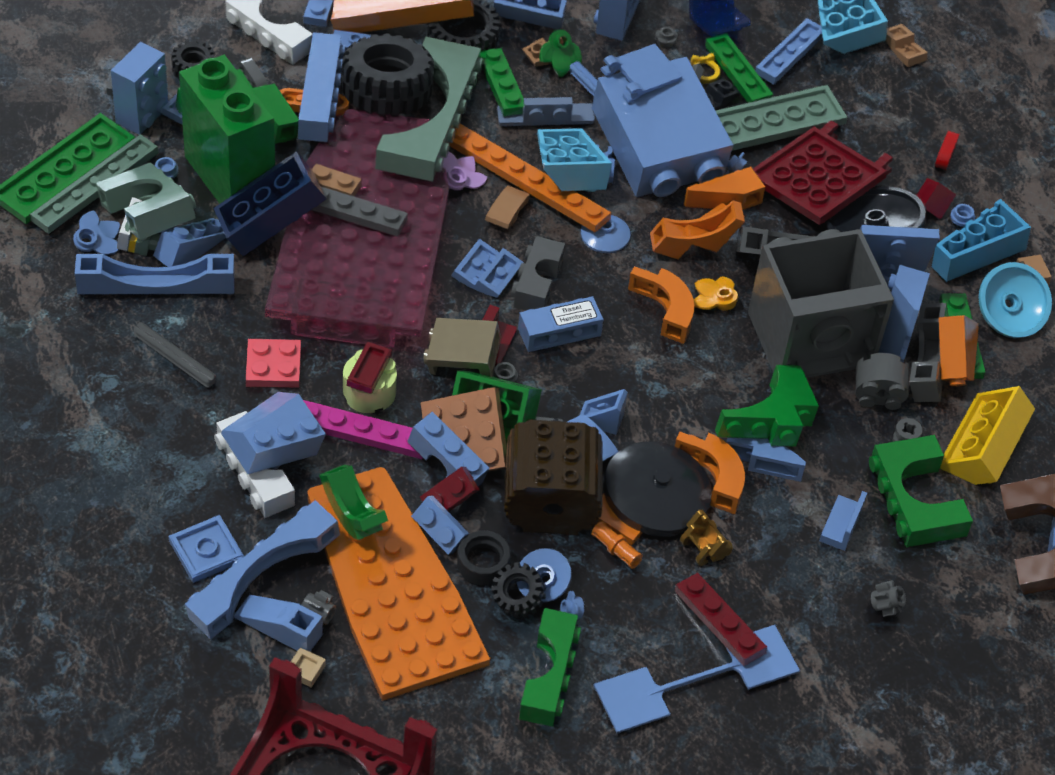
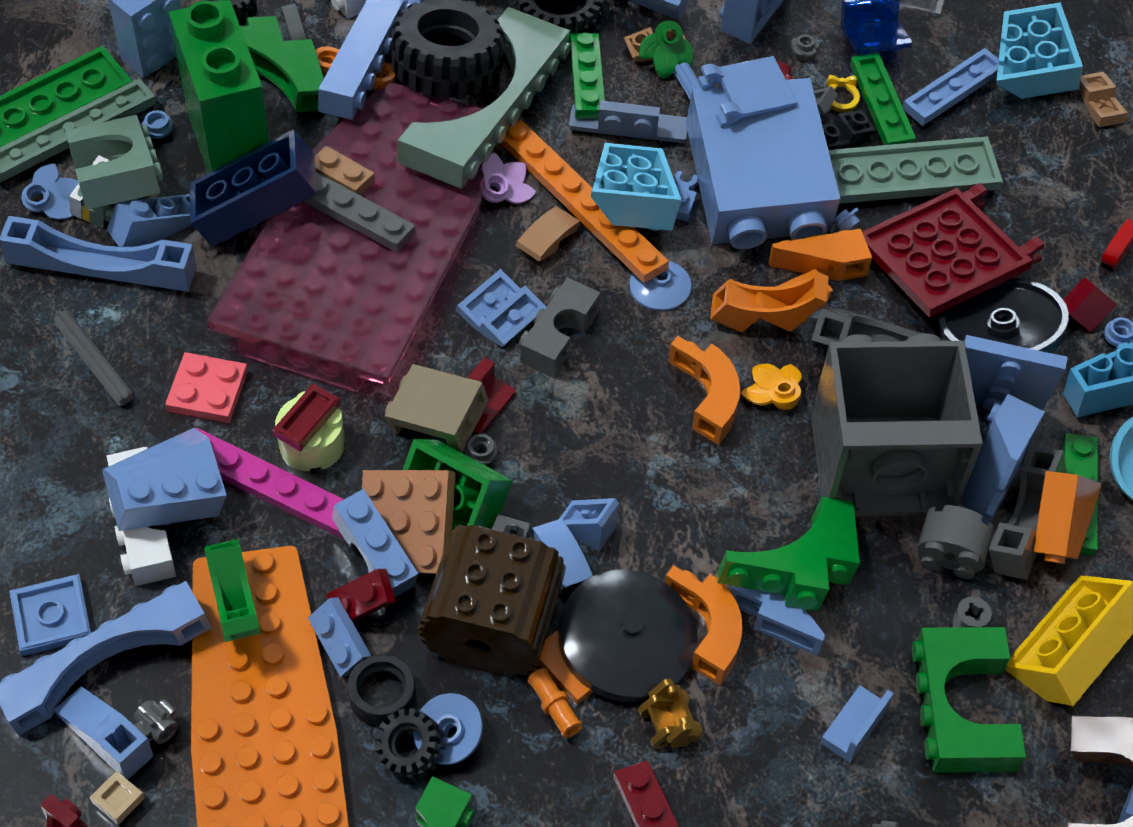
camera: 15 degrees right, 5 degrees up
medium blue brick [518,296,603,352] -> none
medium blue plate [560,591,584,620] -> none

